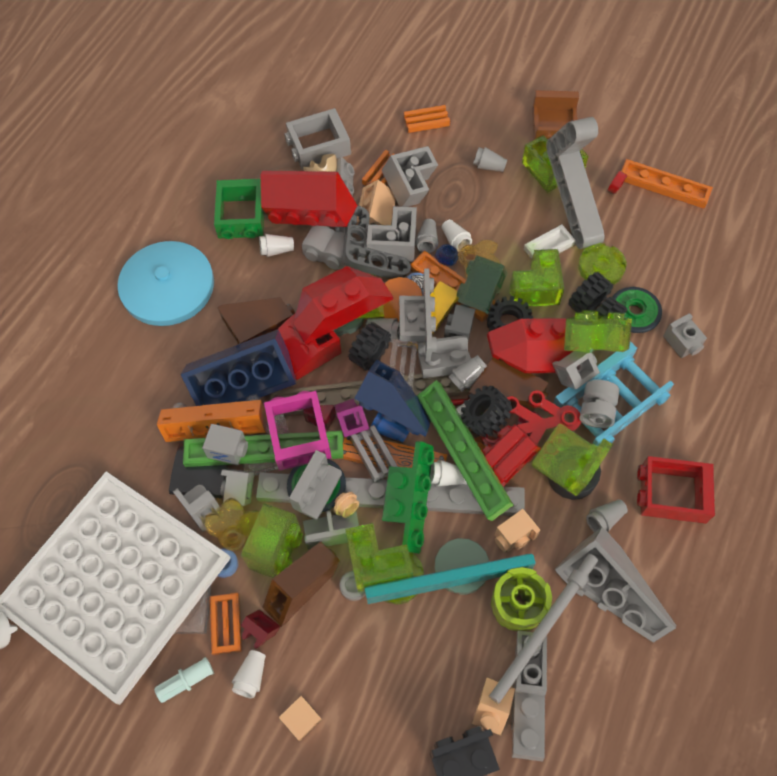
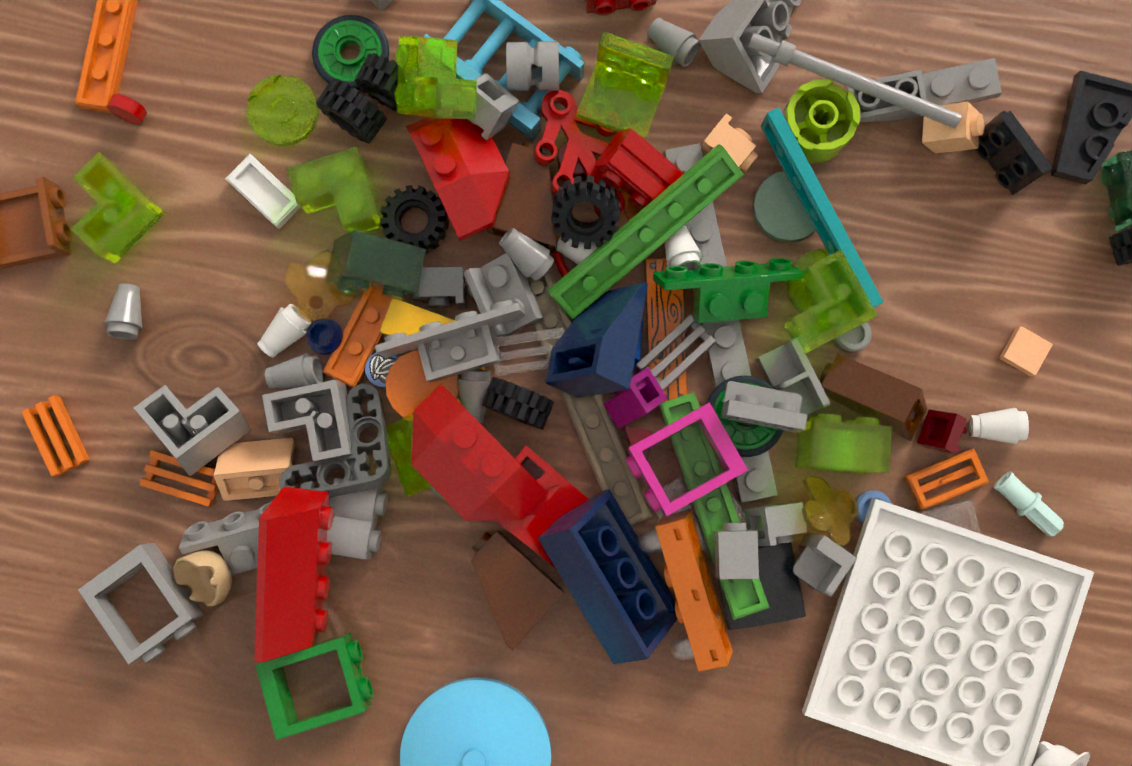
camera: 105 degrees left, 20 degrees up
white cone [259,234,294,257] -> none
light nougat plate [334,492,359,518] -> none
light grey beam [547,116,605,249] -> none

